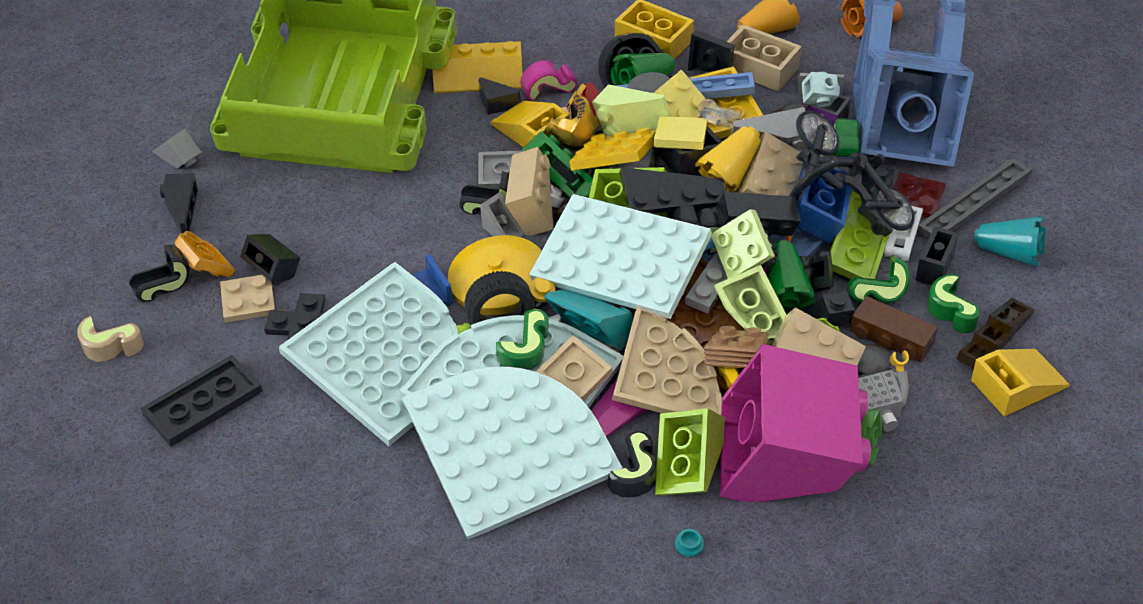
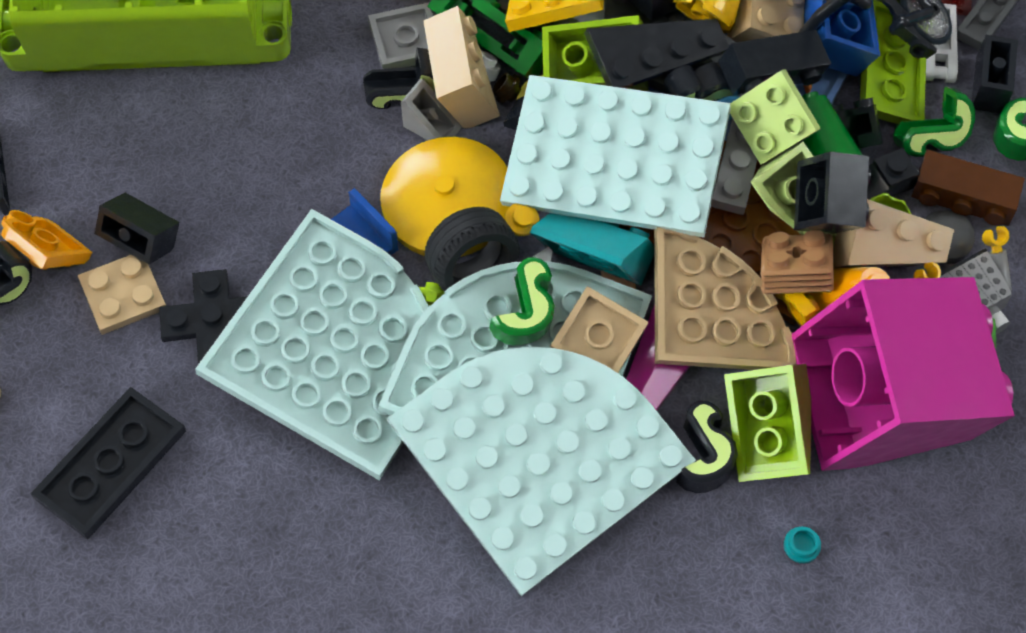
camera: 15 degrees left, 15 degrees up
none -> black brick [794,151,871,234]

